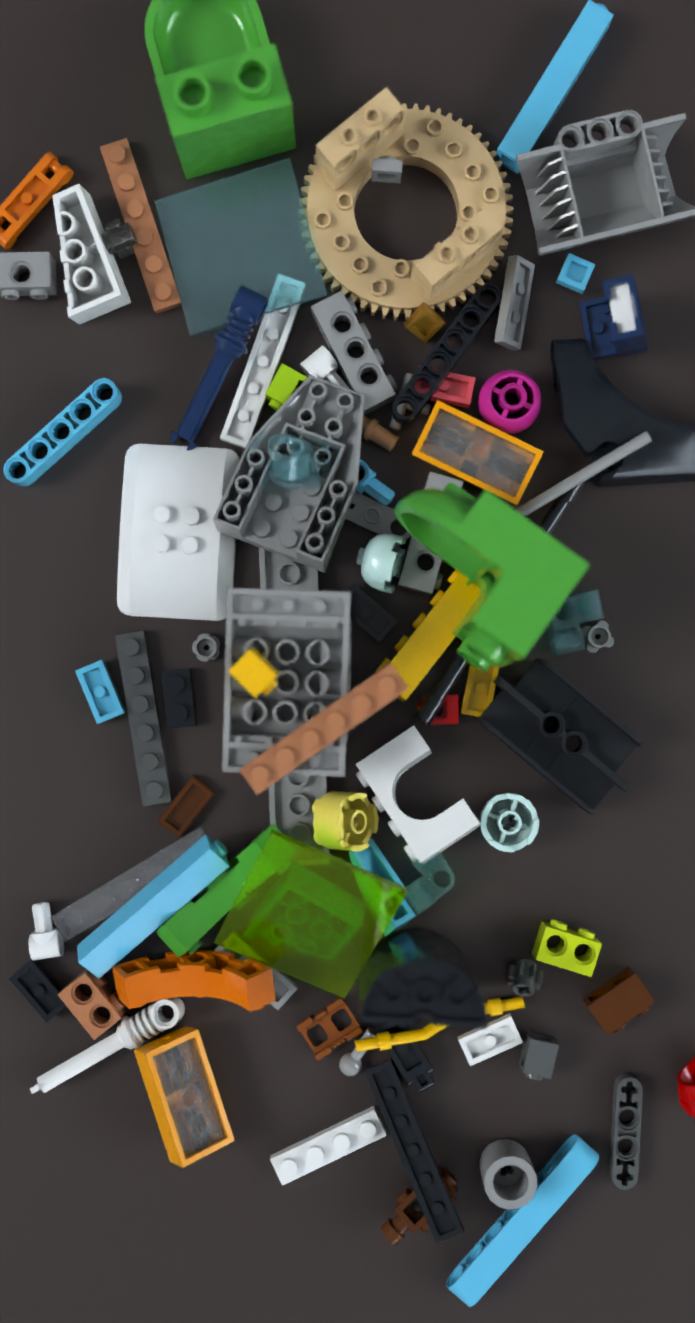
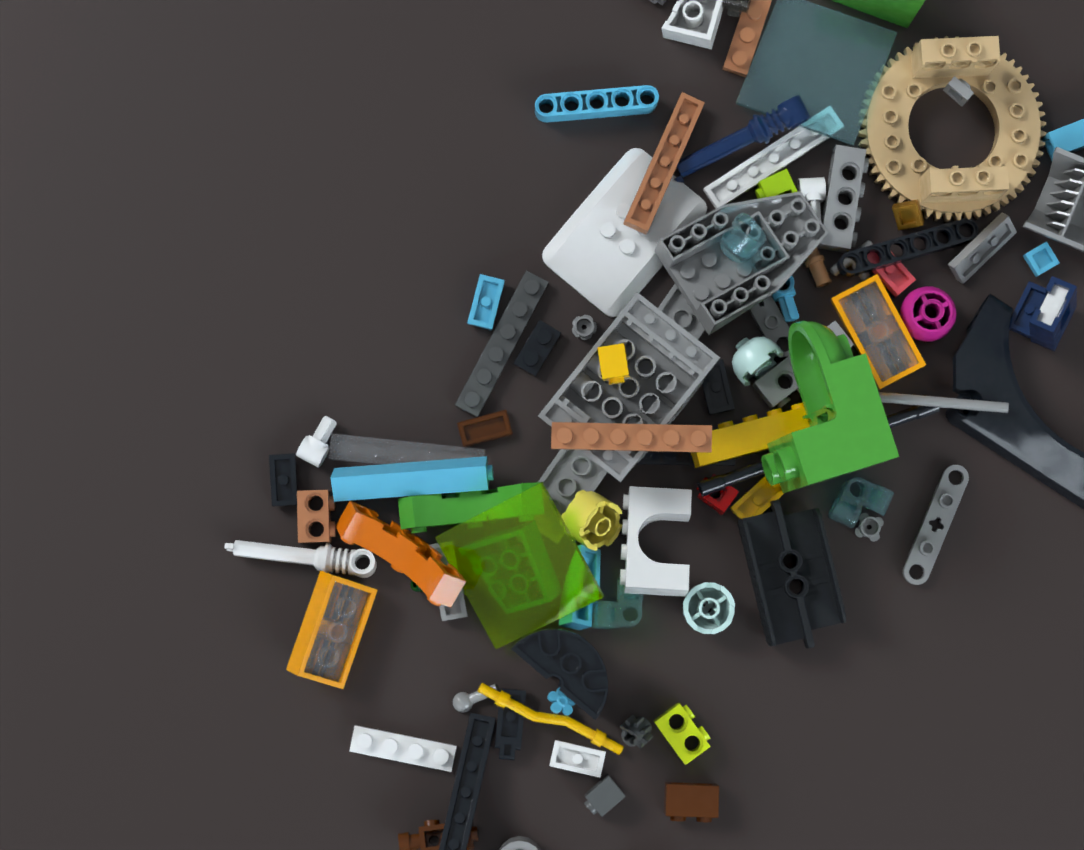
camera: 30 degrees right, 5 degrees down
dark orange piece [296,995,363,1061] -> none
none -> nougat plate [623,92,705,235]
none -> light grey piece [902,465,969,585]

